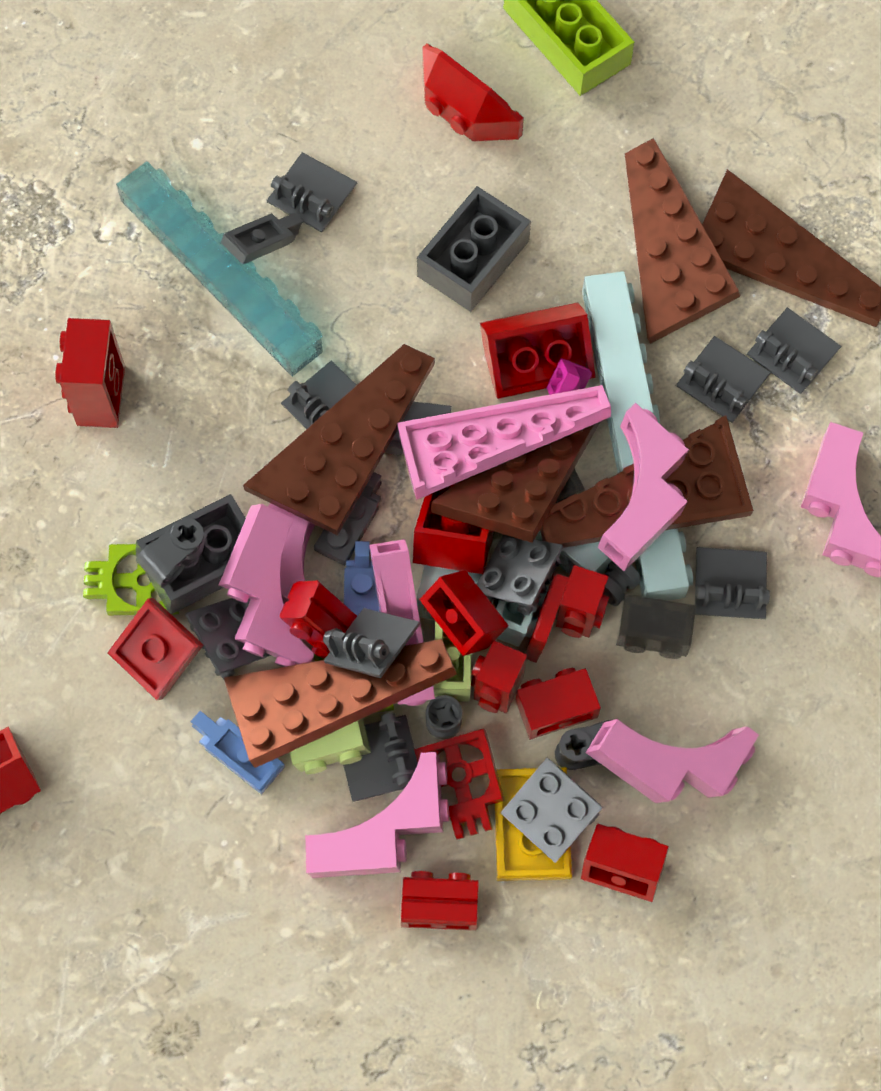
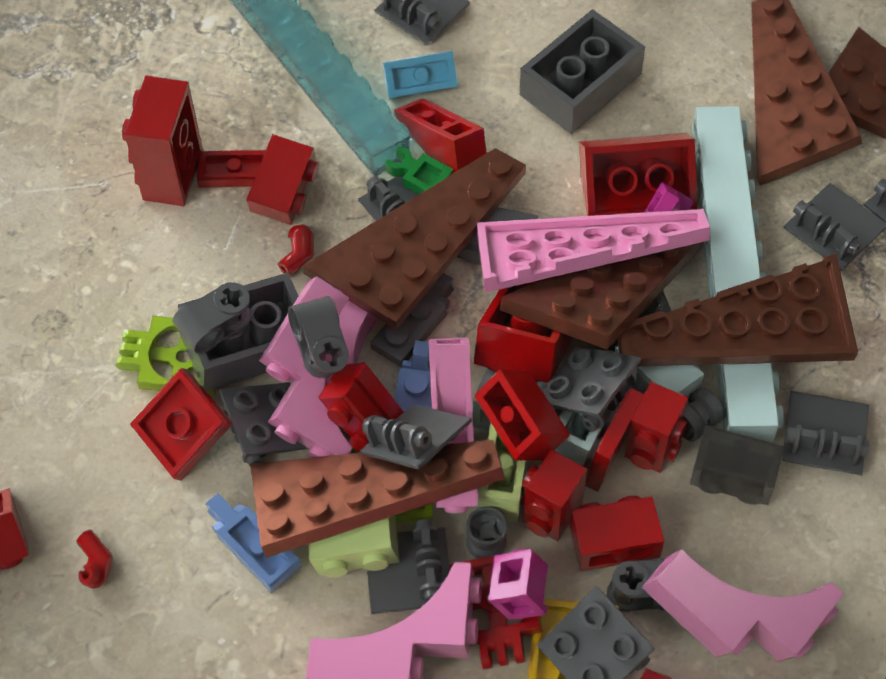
camera: 10 degrees right, 10 degrees down
dark grey hinge [221,212,304,265] -> none
bright pink arch [597,403,689,571] -> none
none -> red arm [76,530,113,589]
none -> red tile [197,150,266,188]
none -> red brick [246,134,319,225]
none -> red arm [277,224,314,276]
none -> dark grey piece [288,296,349,378]
none -> medium azure plate [382,51,458,98]
none -> green plate [385,146,454,195]
none -> red slope [394,98,487,173]
none -> dark pink brick [488,549,548,620]

